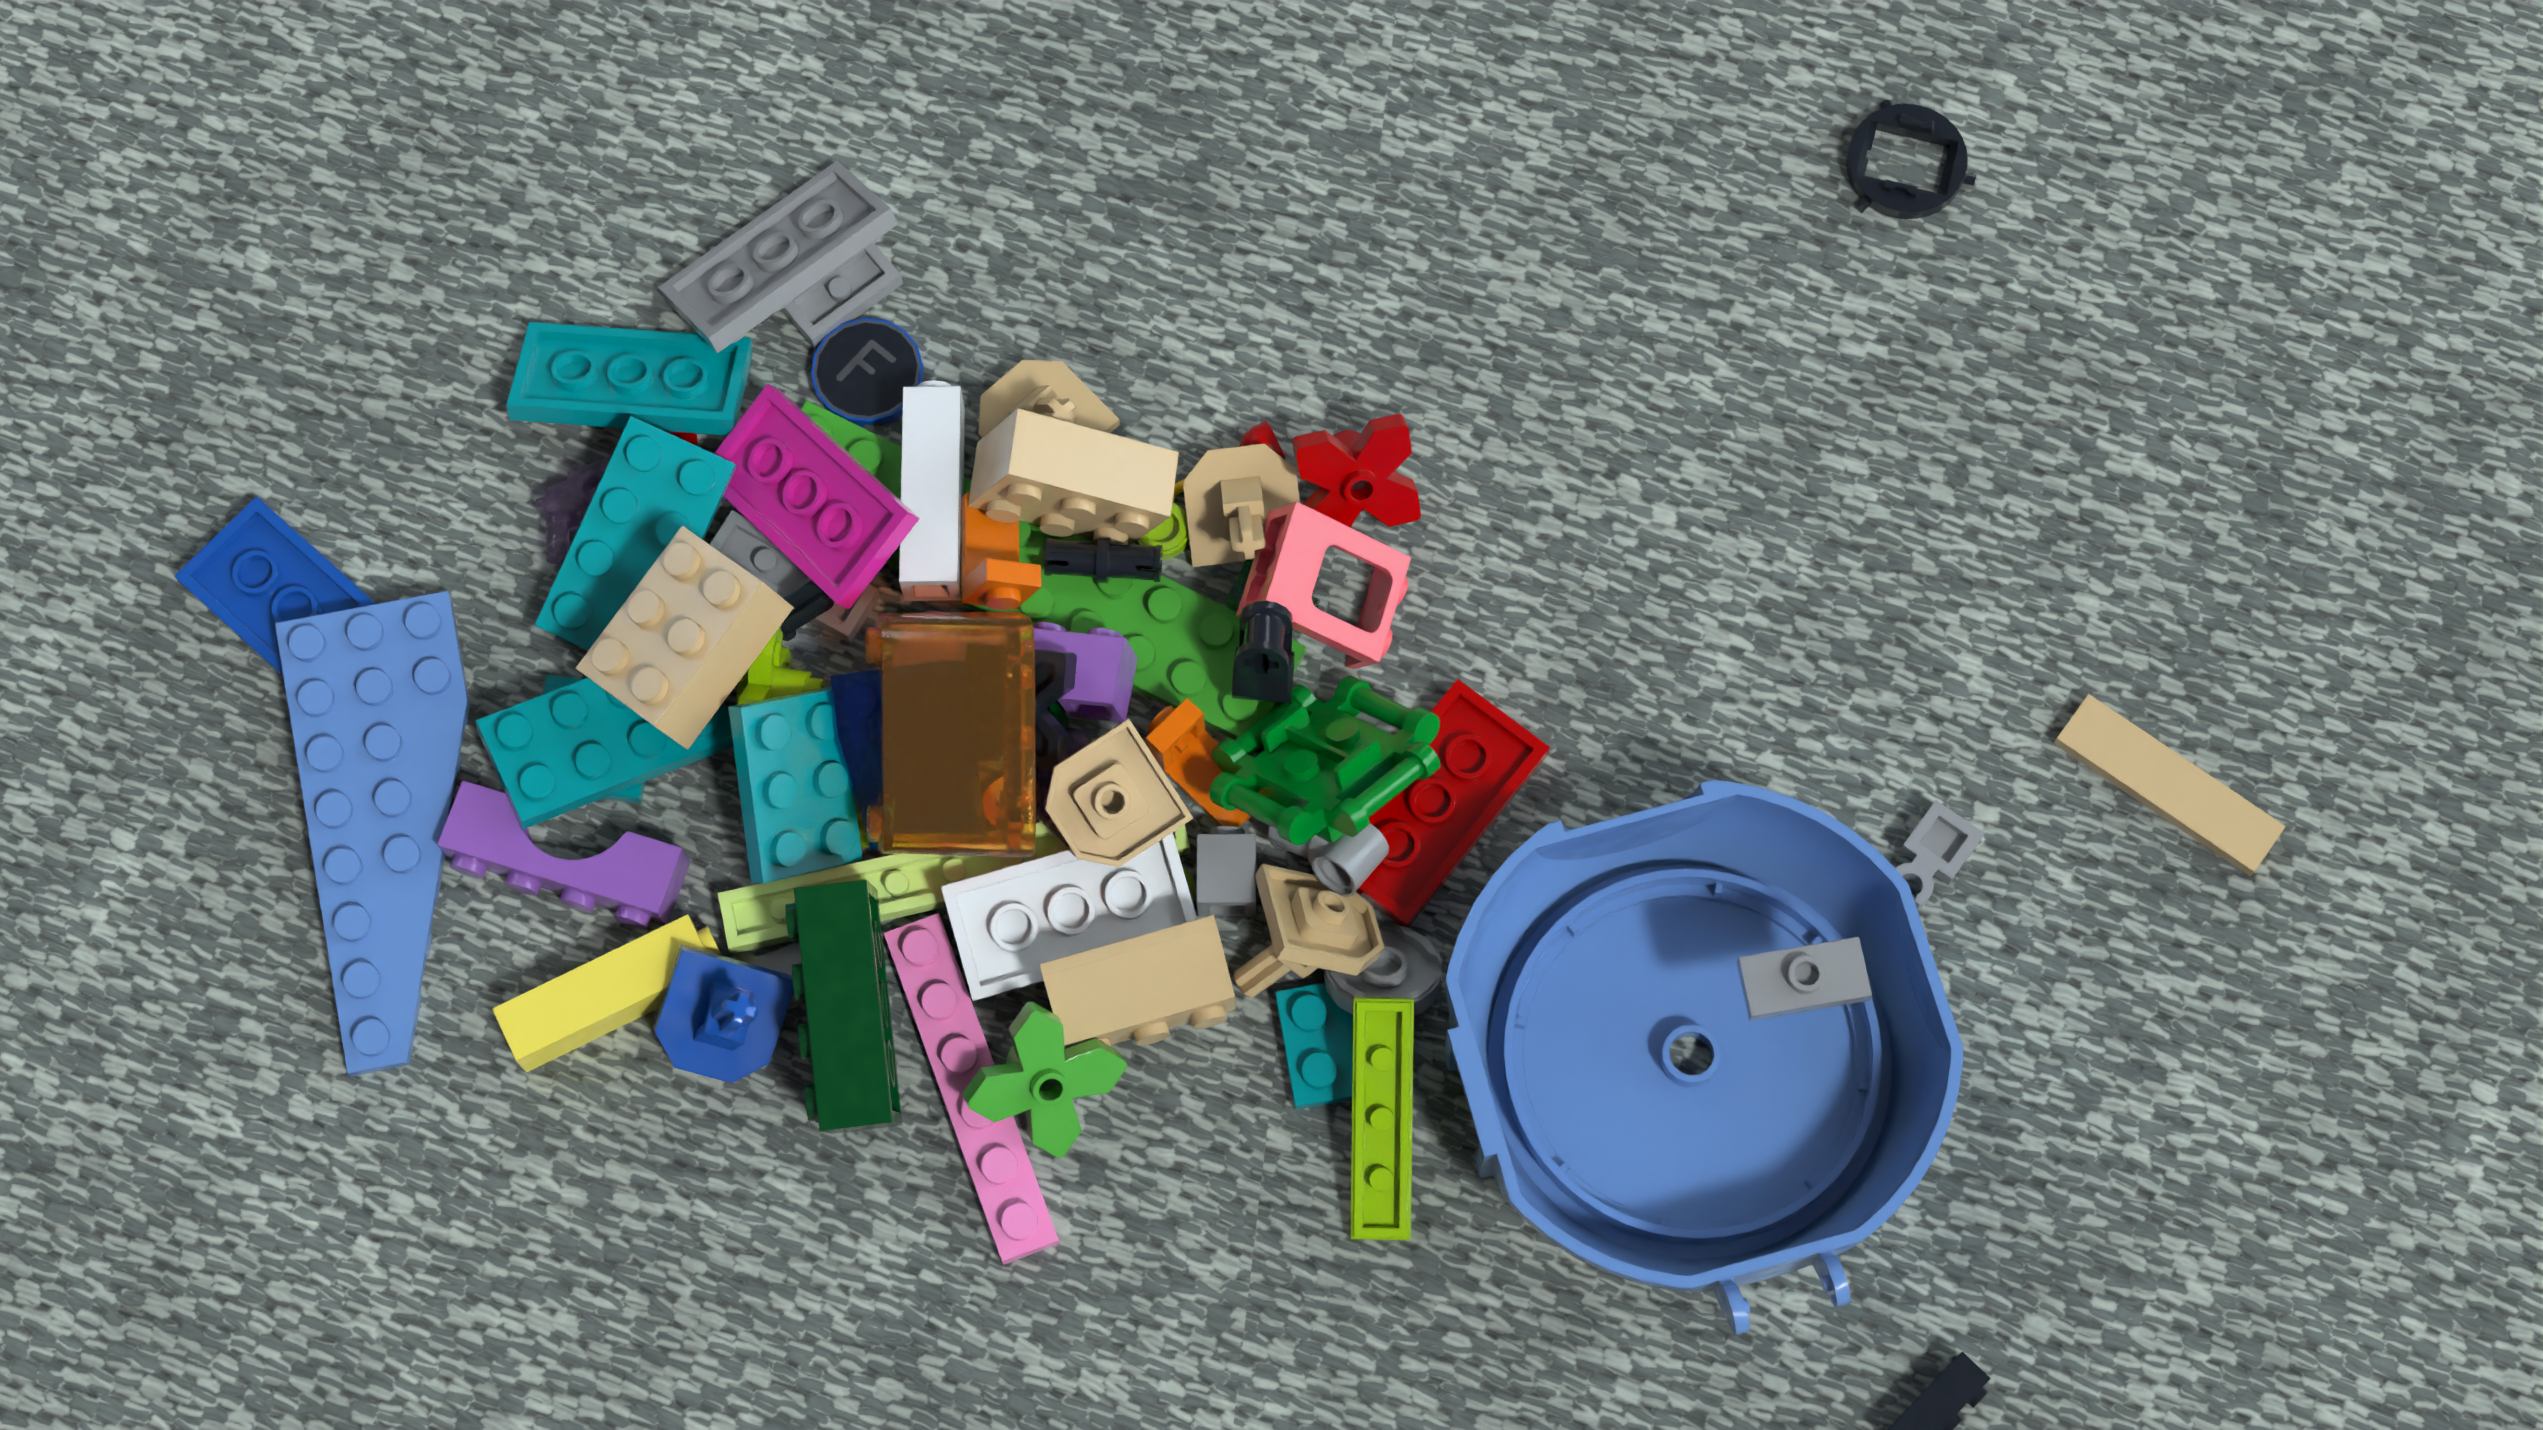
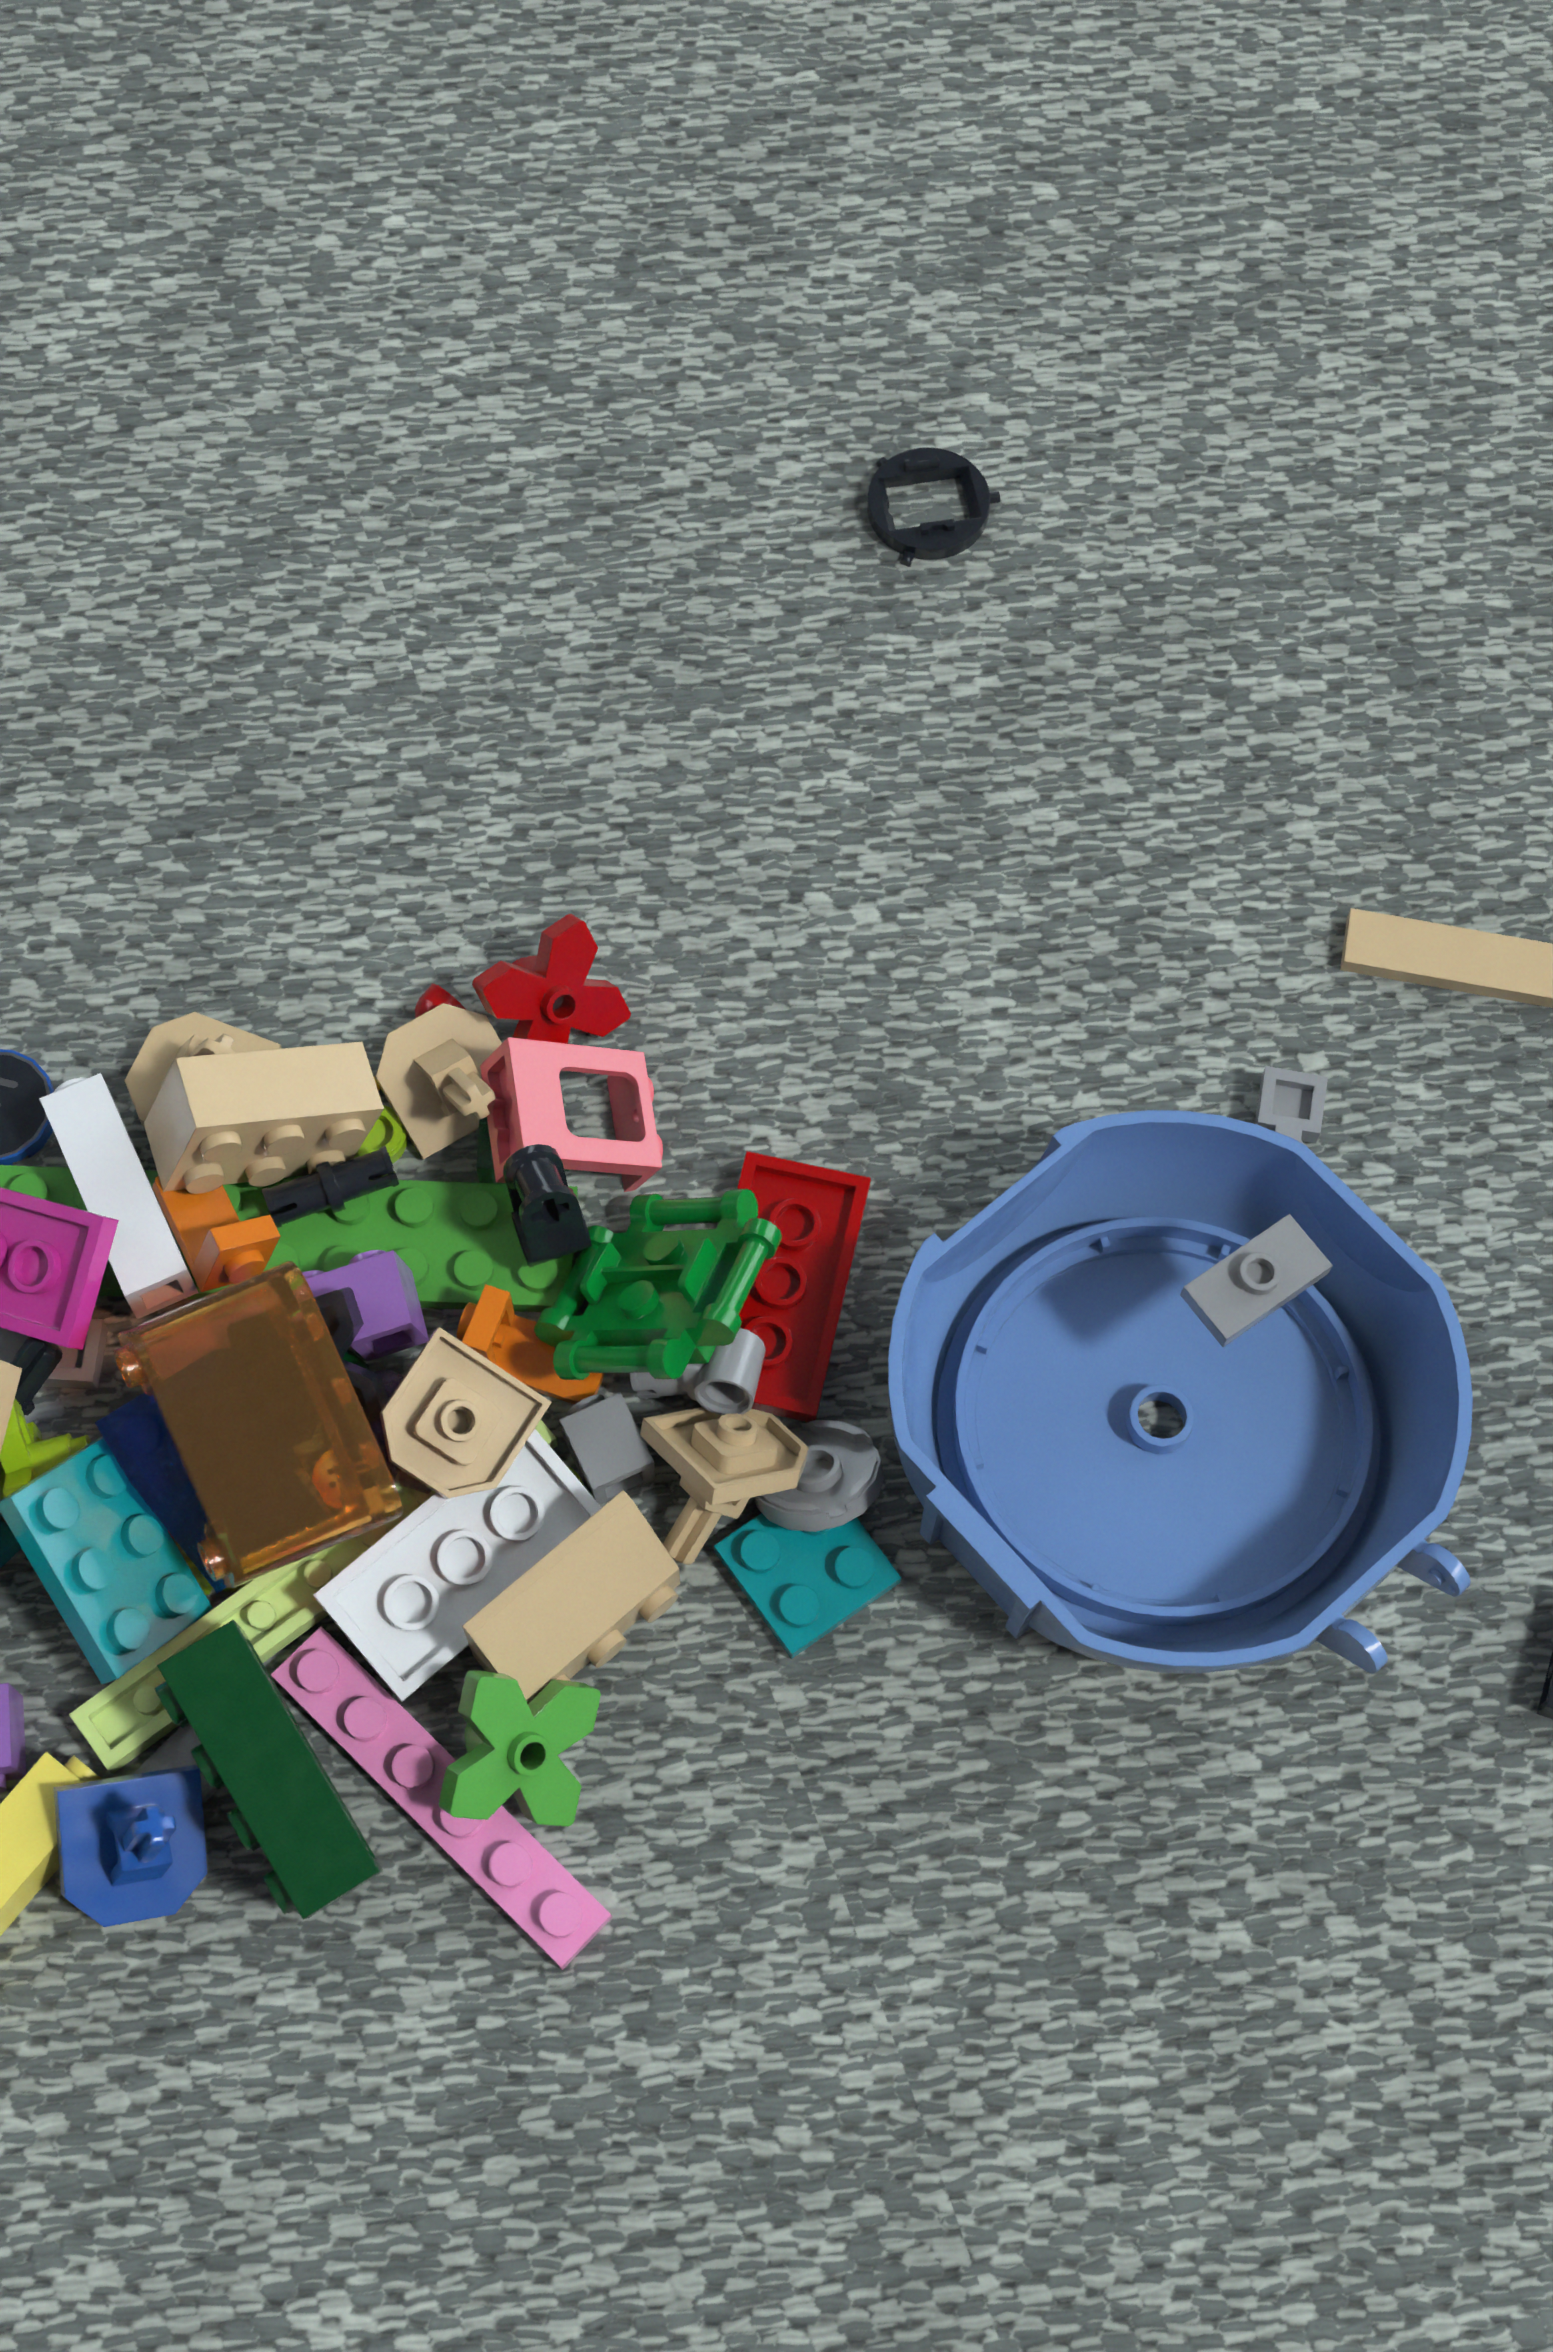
camera: 30 degrees left, 5 degrees down
lime tile [1351,996,1414,1240] -> none

